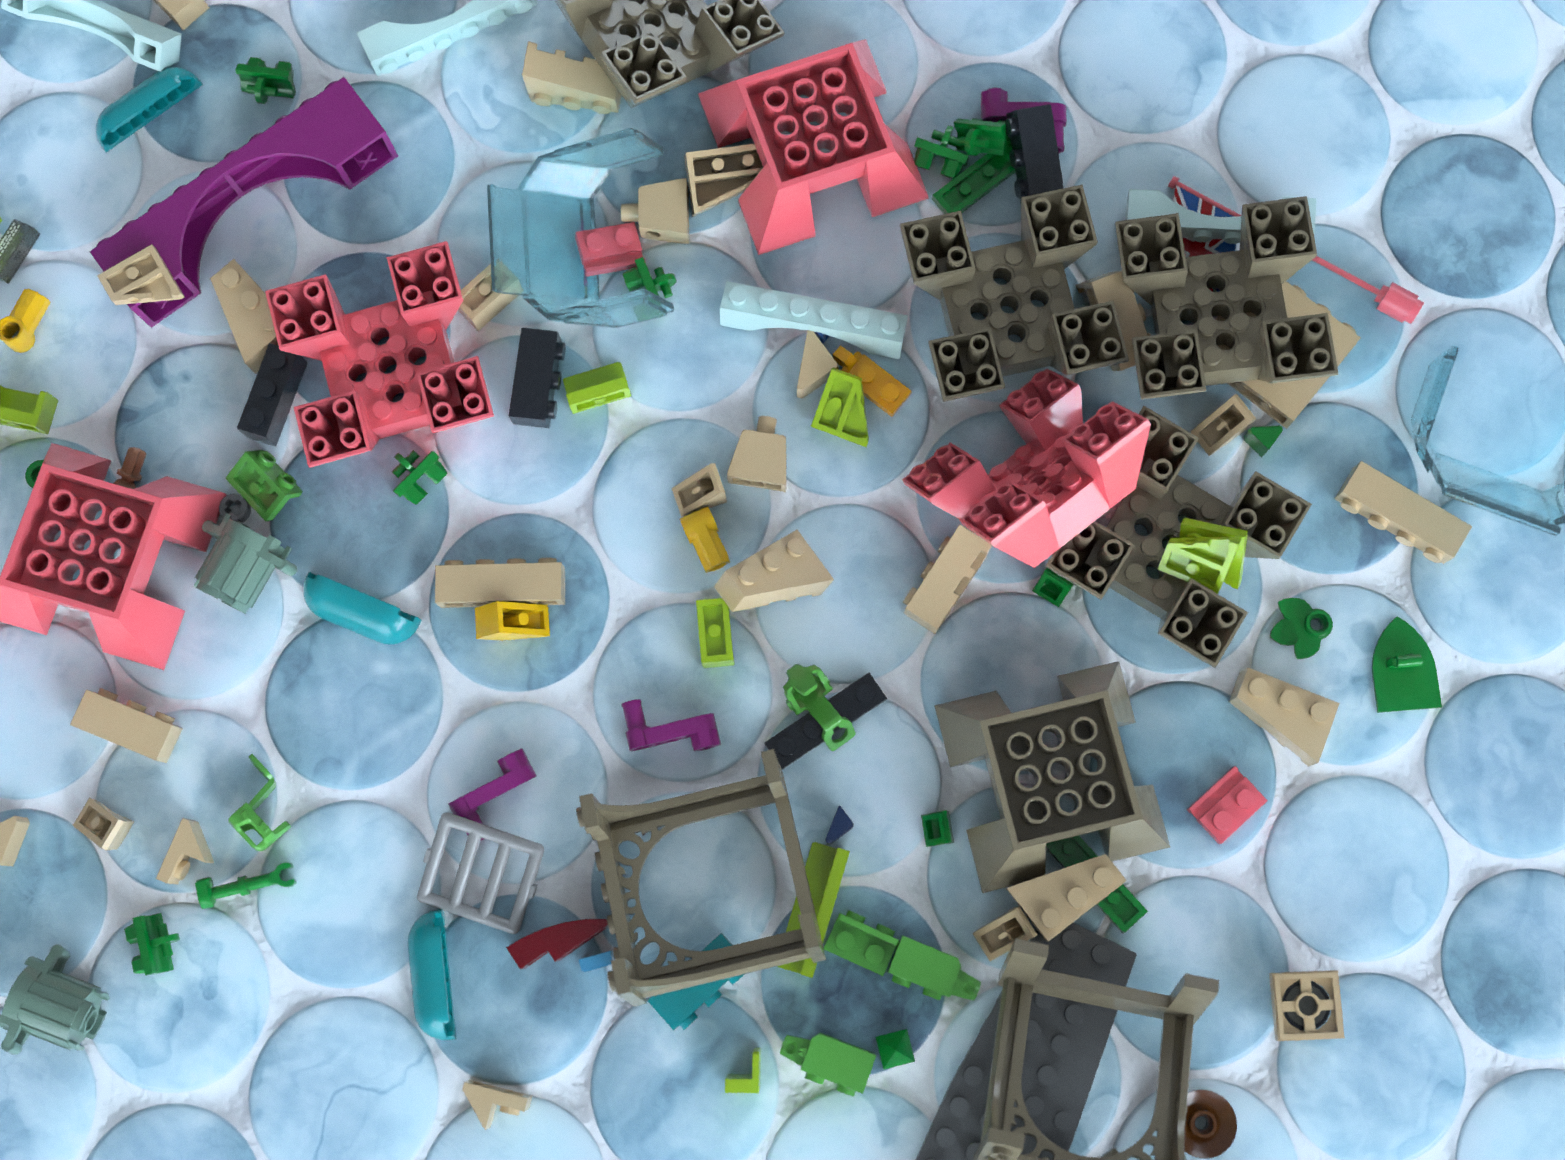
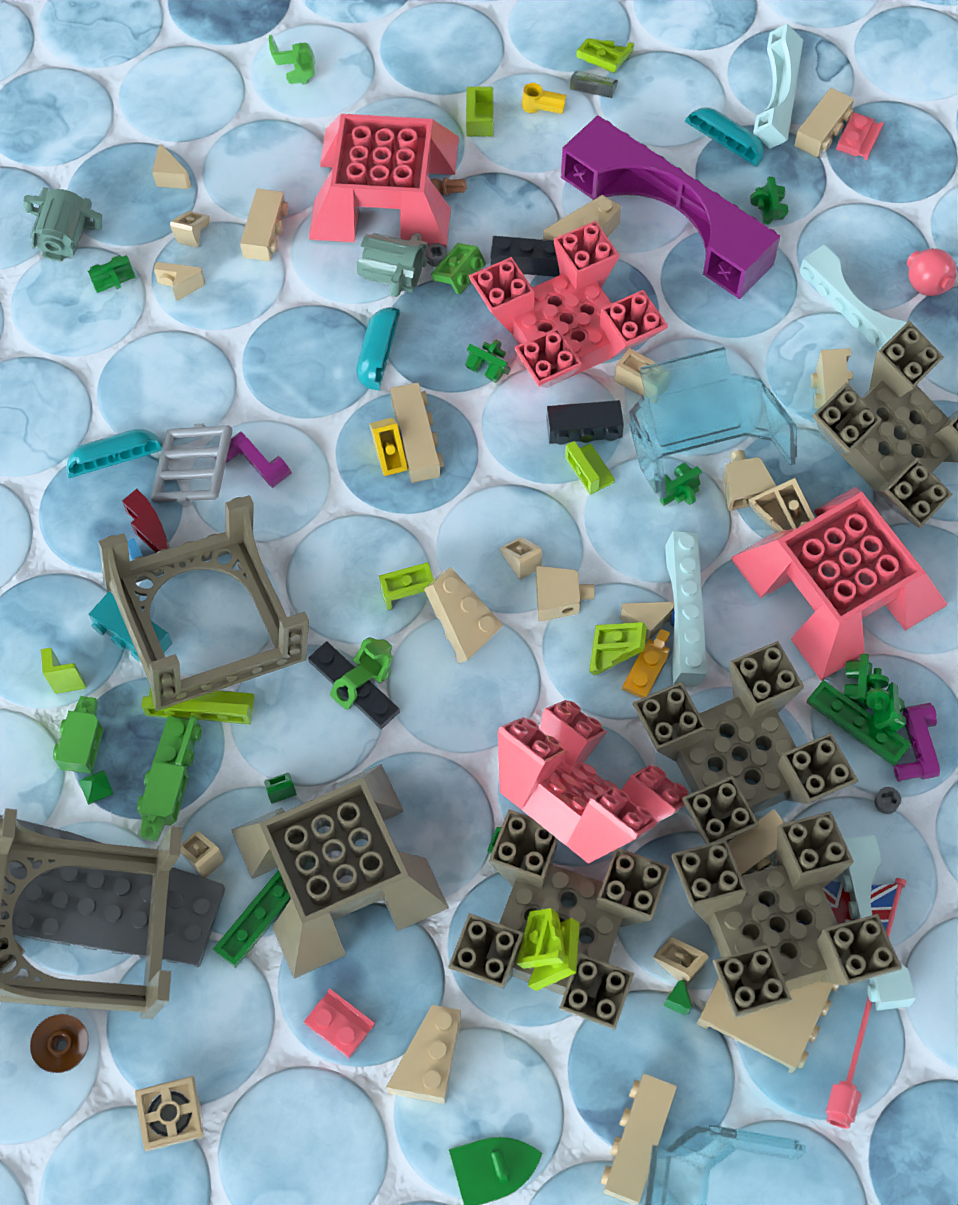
camera: 75 degrees right, 15 degrees down
tan wing [97,244,184,305] -> none
green piece [195,862,297,909] -> none
bright green piece [228,754,291,852] -> none
tan slope [462,1080,533,1130] -> none
coral plate [575,222,645,277] -> none
magenta beam [621,699,721,752] -> none
yellow piece [679,506,730,573] -> none
dark blue slope [825,805,854,845] -> none
tan wedge [903,525,992,634] -> none
black brick [1005,104,1064,205] -> none
tan wedge [1006,854,1127,942] -> none
green plate [1270,598,1333,659] -> none
none -> dark grey bush [874,787,901,814]

